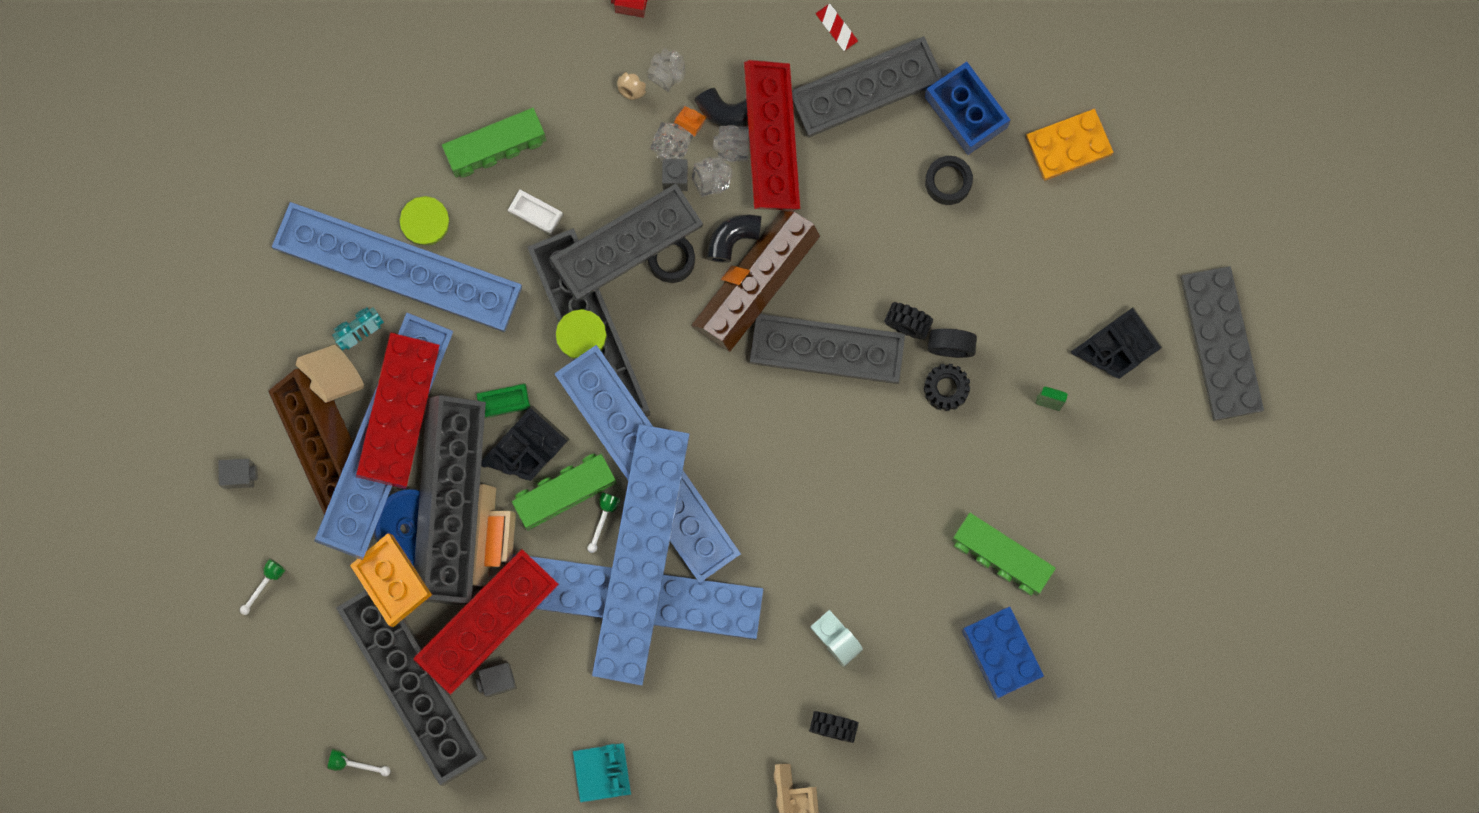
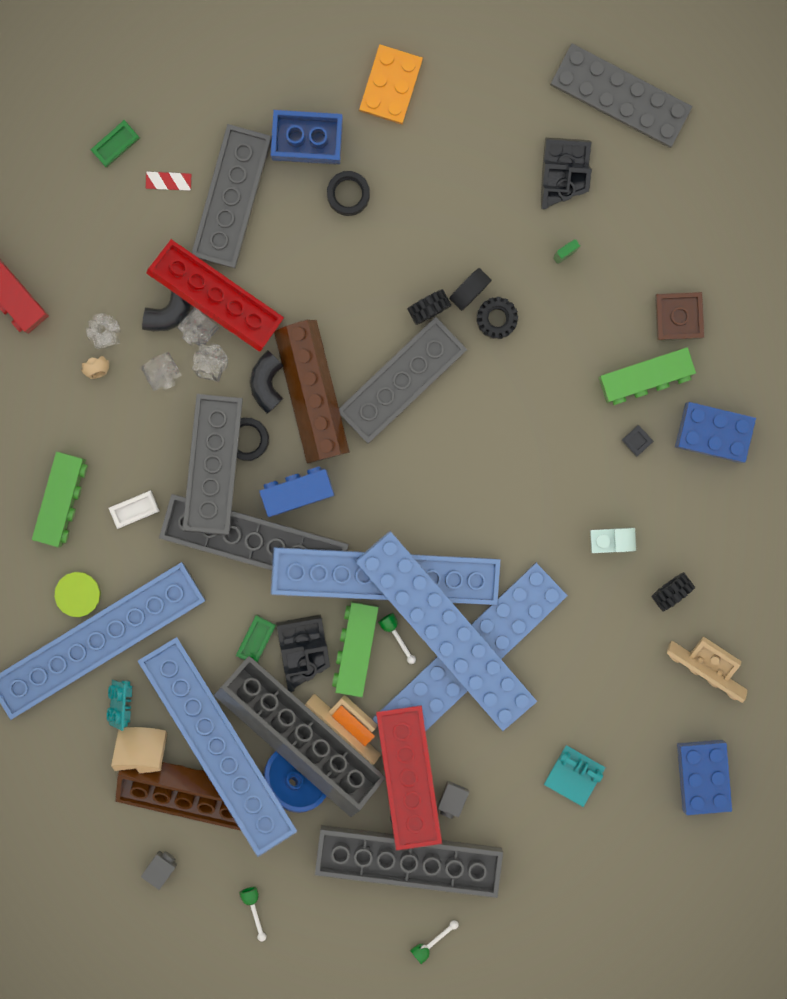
camera: 55 degrees left, 10 degrees up
light orange plate [350,533,432,627] -> none
red plate [356,333,440,489] -> none
lime tile [556,309,607,359] -> none
dark grey brick [662,159,688,191] -> none
orange plate [673,106,706,137] -> none
orange sticker [721,265,750,285] -> none
none -> blue brick [260,466,335,517]
none -> black tile [621,425,654,457]
none -> reddish brown plate [655,292,704,340]

